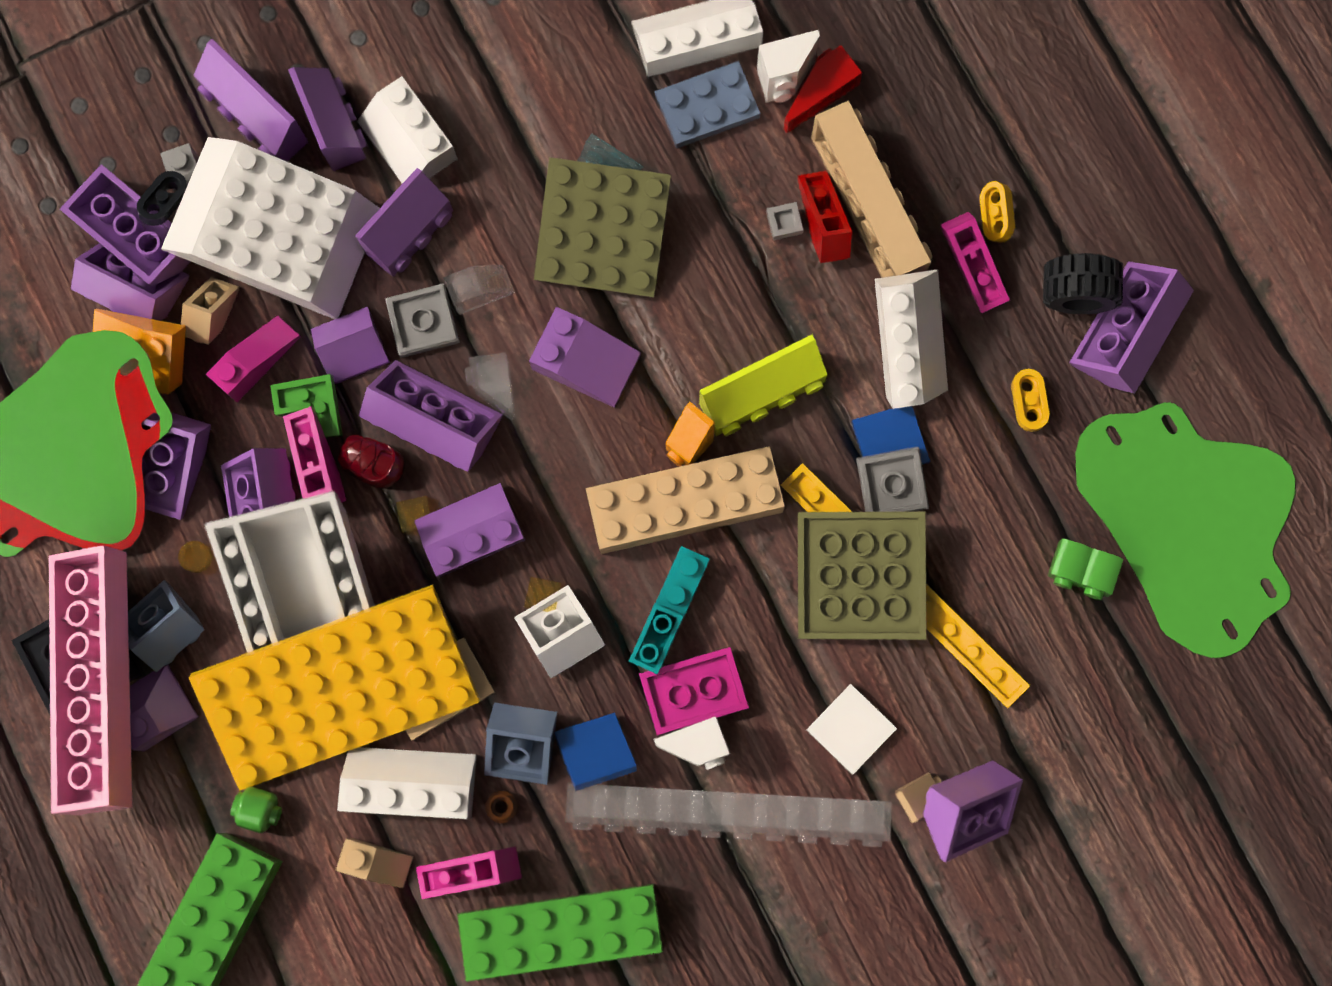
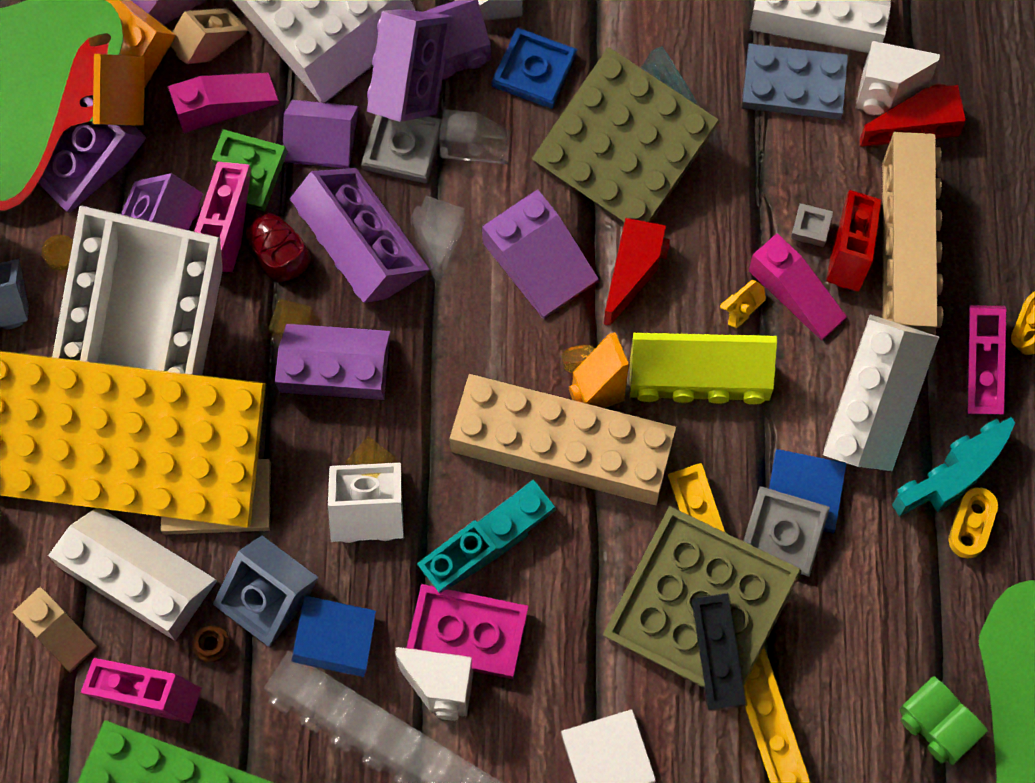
camera: 25 degrees right, 10 degrees down
none -> light orange slope [93,54,145,125]
none -> medium lavender slope [367,9,452,122]
none -> blue tile [491,28,578,109]
none -> clear yellow tile [562,345,595,373]
none -> red slope [604,218,671,326]
none -> black plate [691,593,747,712]
none -> yellow piece [720,280,766,328]
none -> dark pink slope [749,233,847,341]
none -> teal slope [892,417,1015,517]

